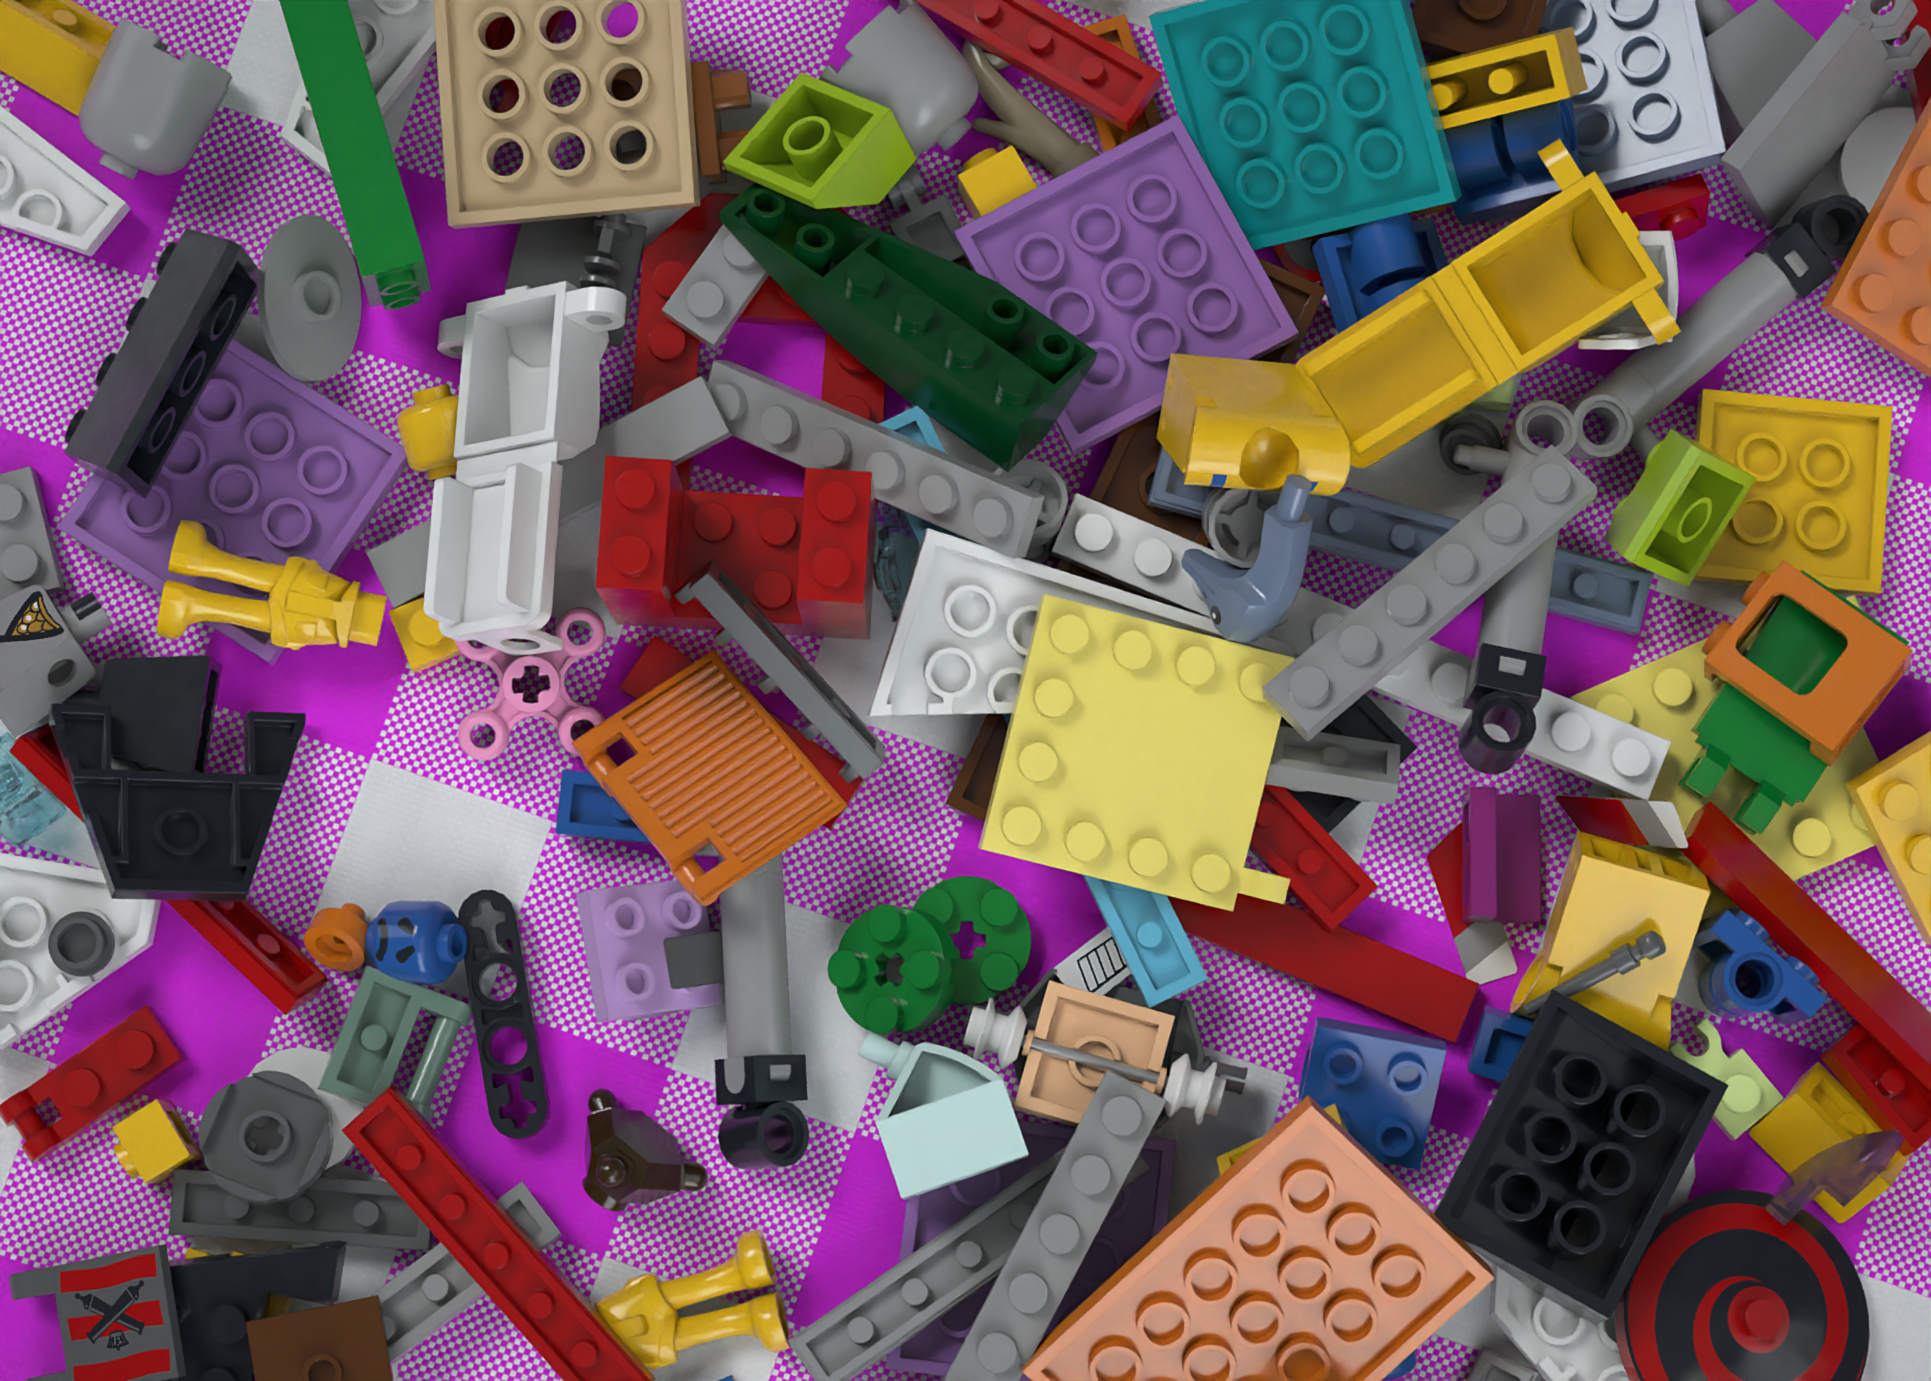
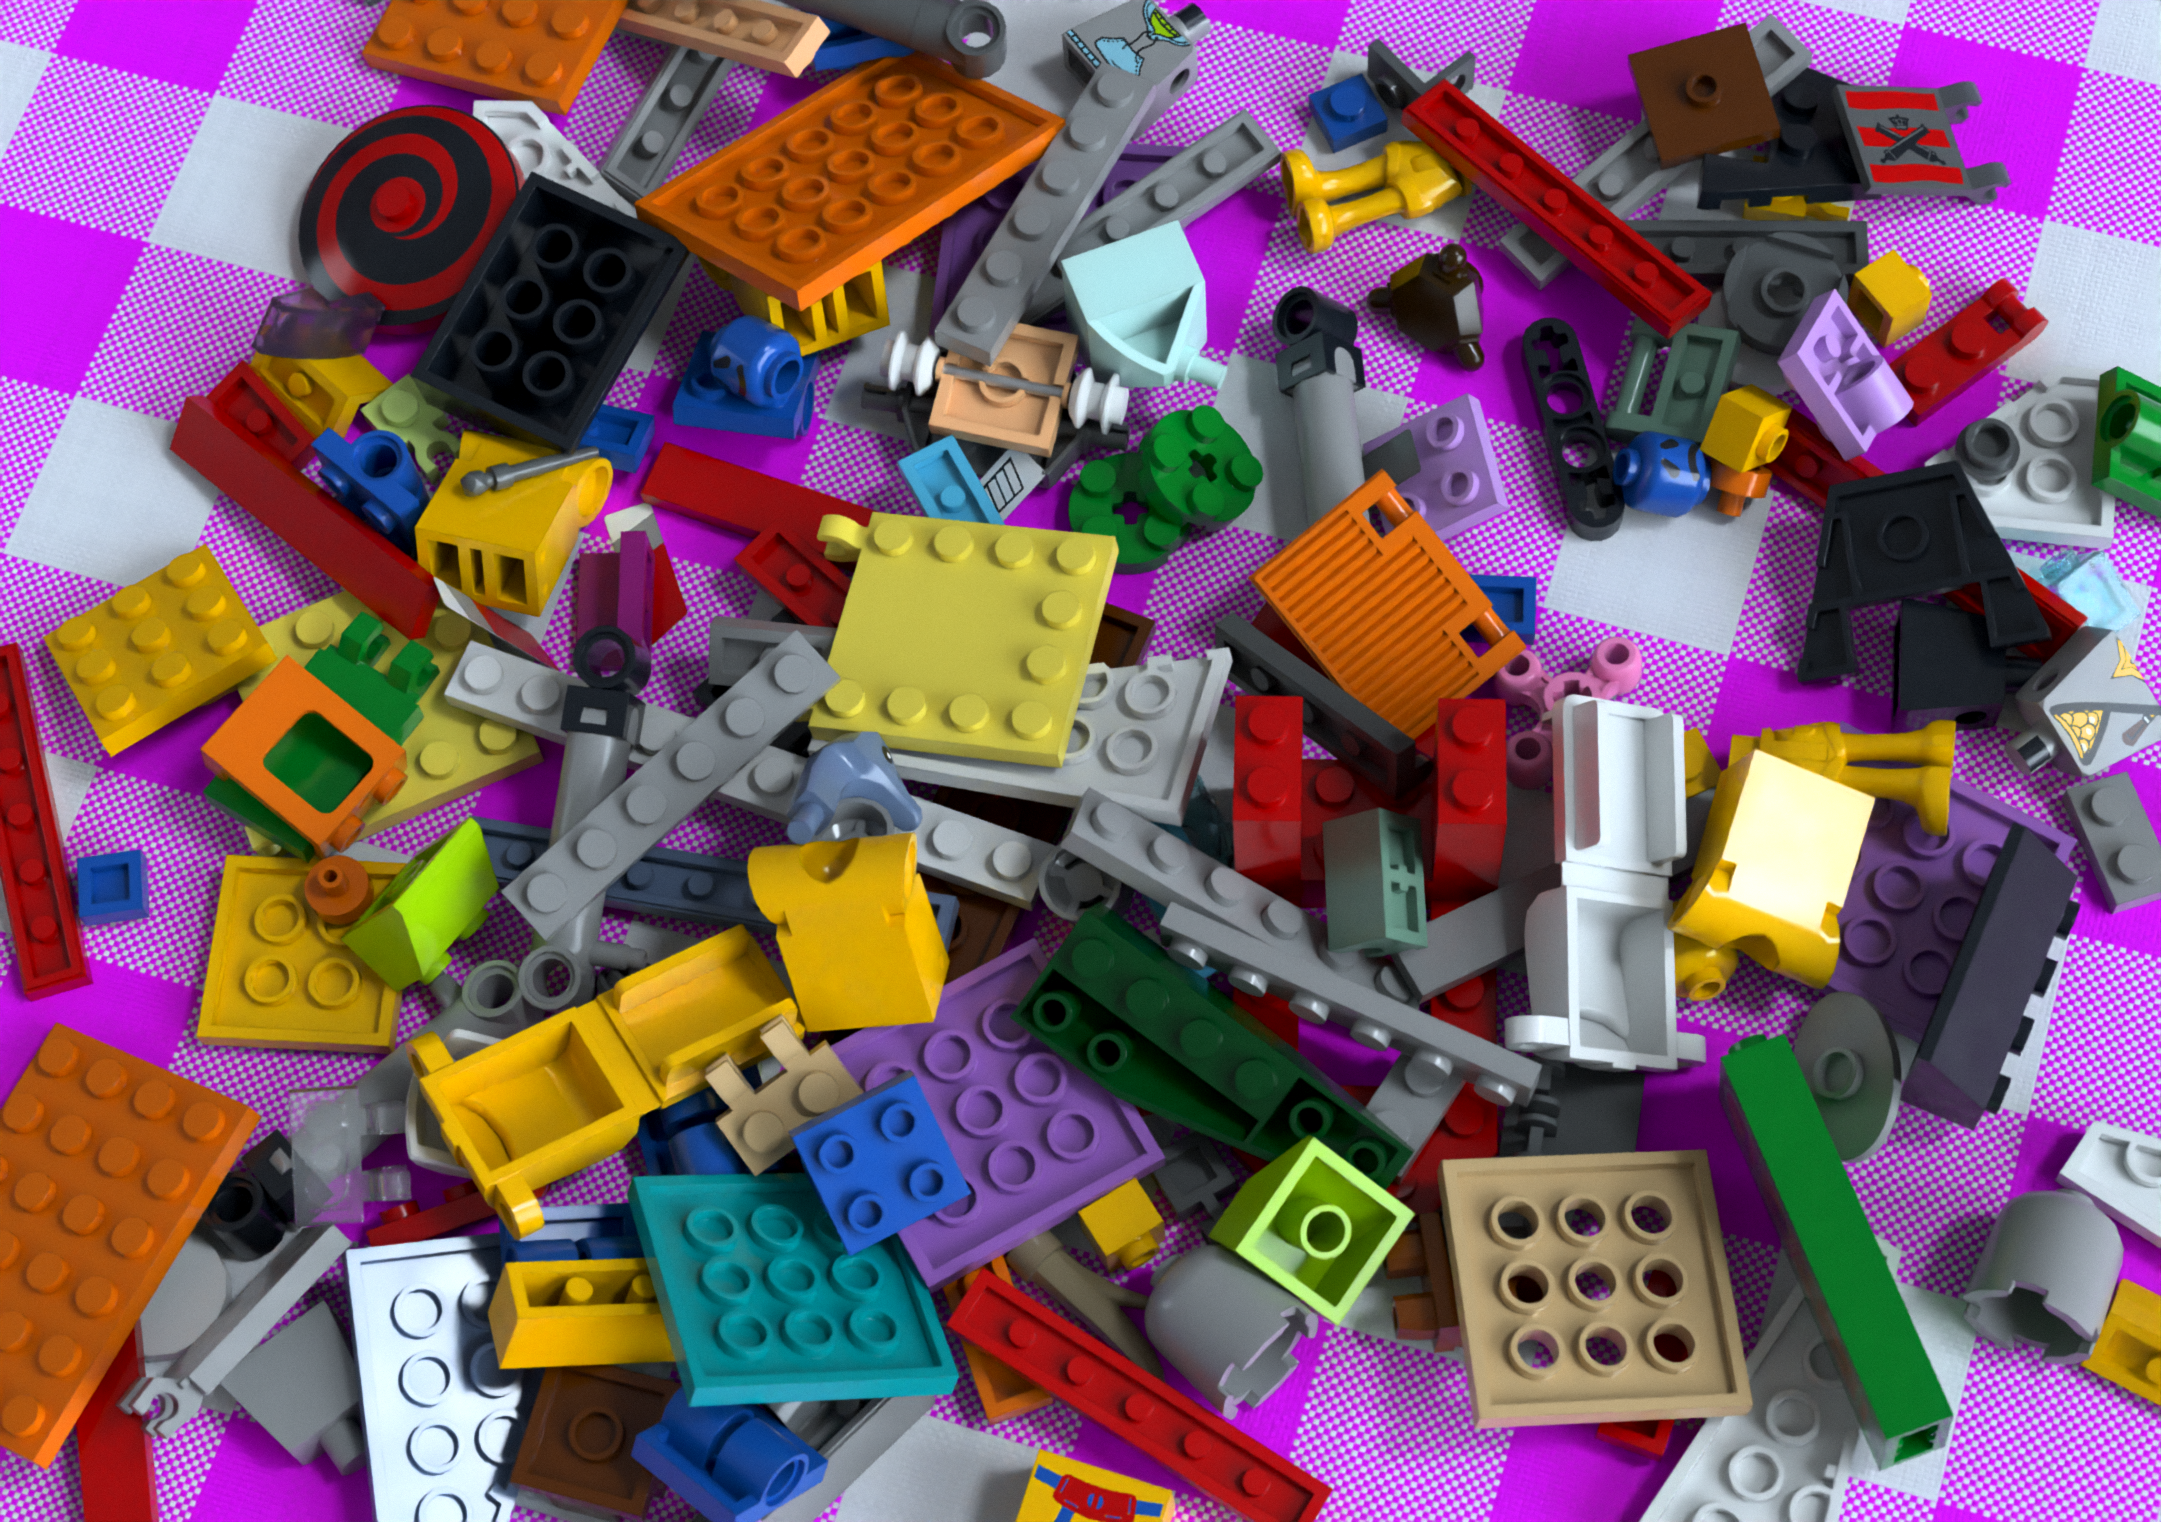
camera: 175 degrees left, 15 degrees down
none -> clear plate [288,1085,411,1227]
none -> orange tile [304,855,374,925]
none -> tan plate [705,1013,864,1177]
none -> blue head [710,315,804,406]
none -> blue plate [788,1070,971,1256]
none -> light grey plate [1160,902,1542,1108]
none -> sand green hinge [1322,808,1428,957]
none -> piece [1667,749,1875,989]
none -> yellow plate [1700,384,1793,473]
none -> lavender plate [1777,289,1914,461]

